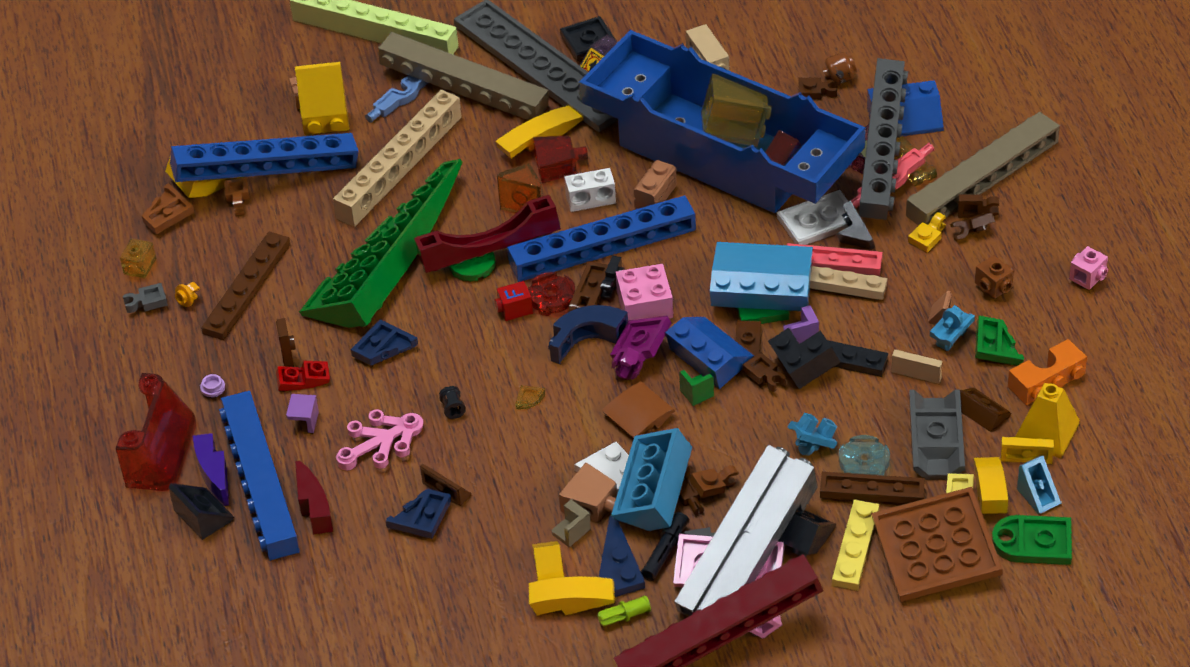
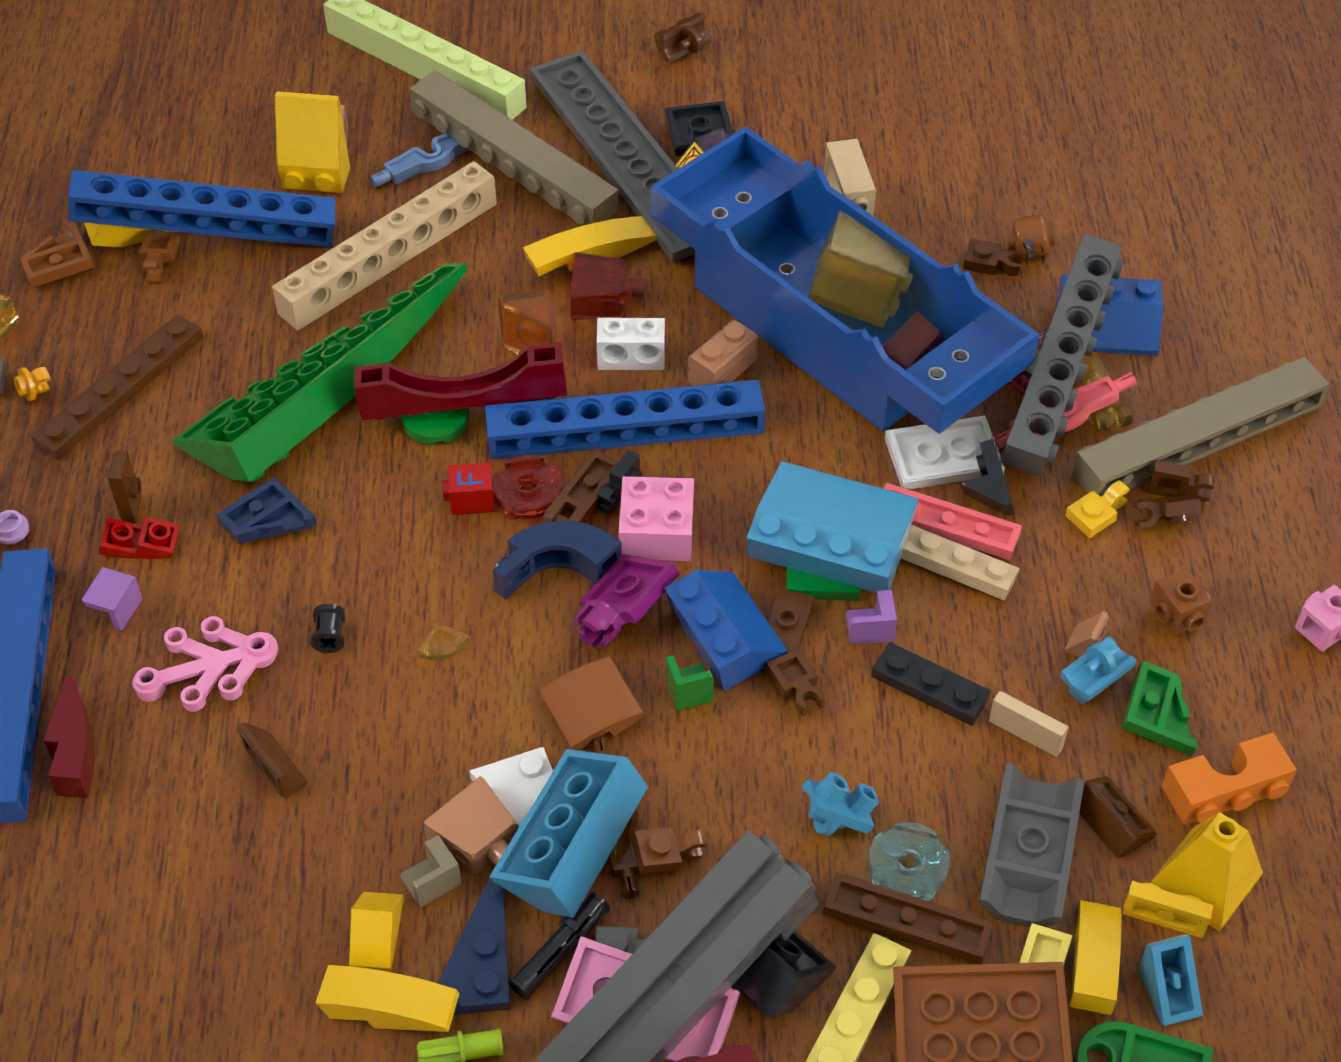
camera: 10 degrees right, 5 degrees up
dark blue wing [386,489,451,539] -> none
black brick [768,328,841,389] -> none

